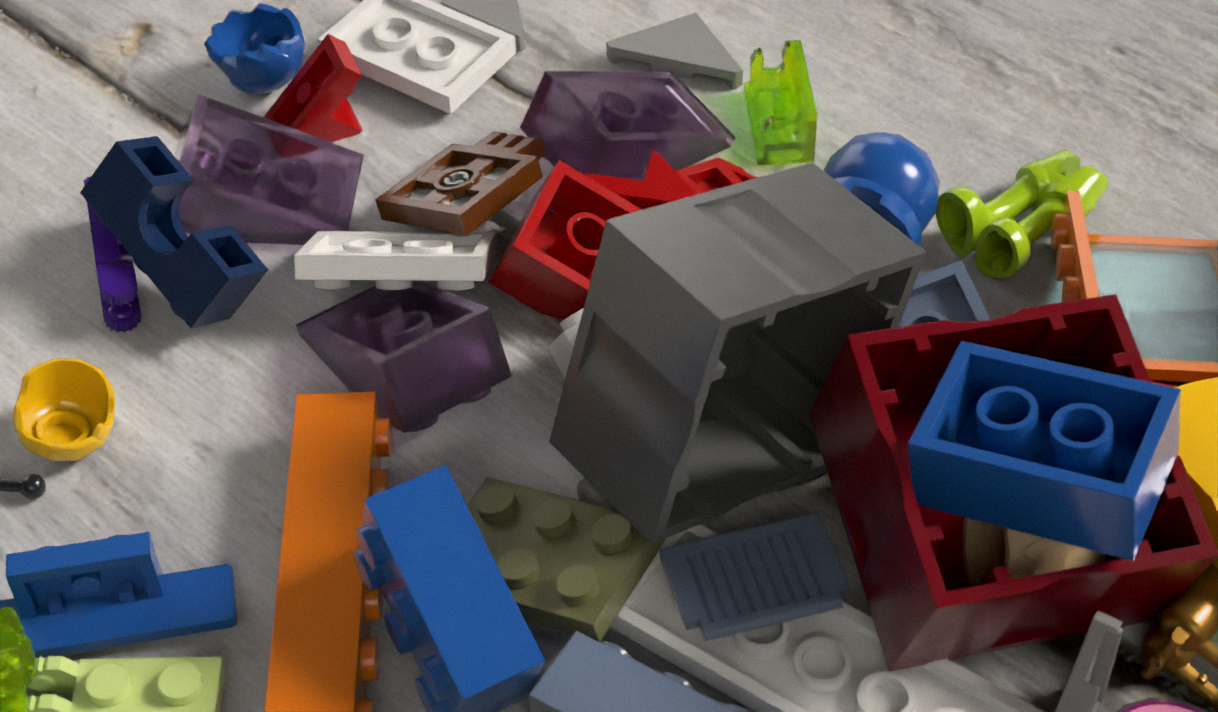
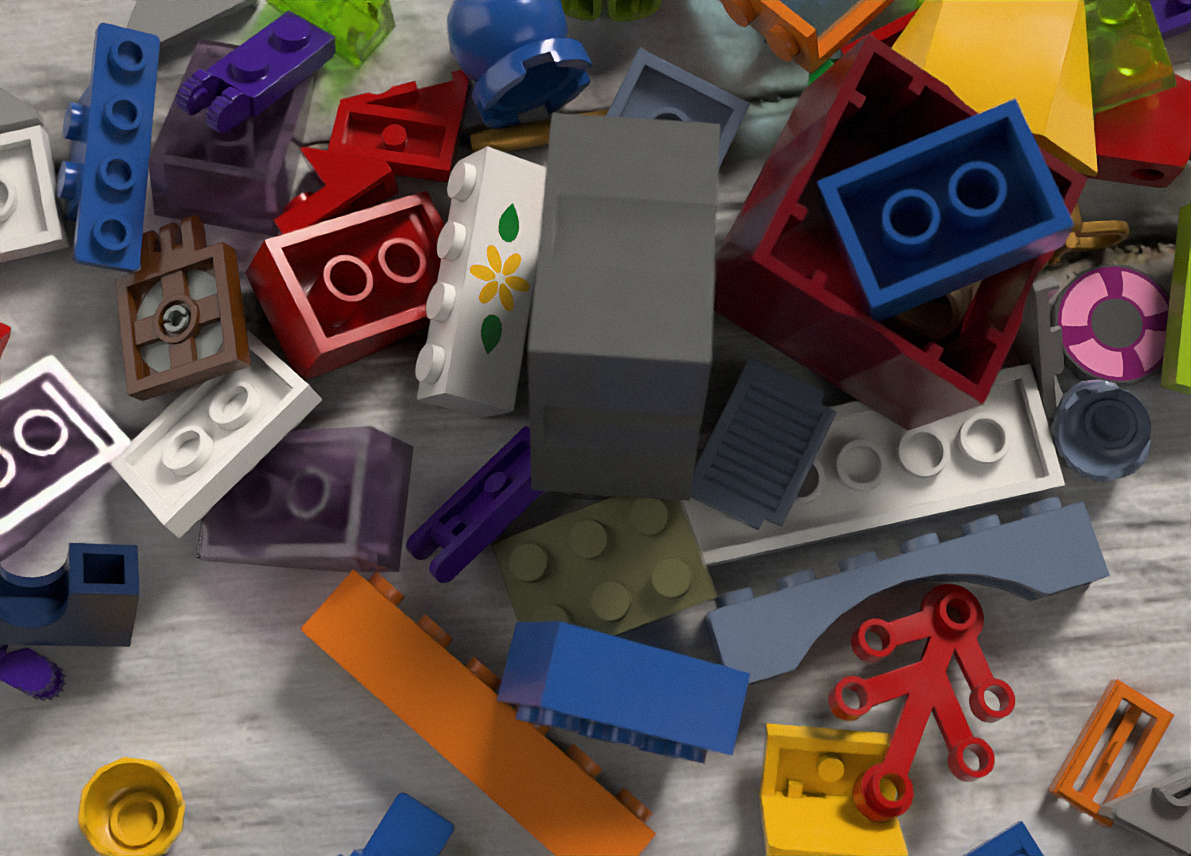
camera: 50 degrees left, 30 degrees up
none -> blue bracket [57,23,160,273]
none -> dark purple hinge [175,10,336,134]
none -> dark purple hinge [406,425,546,583]

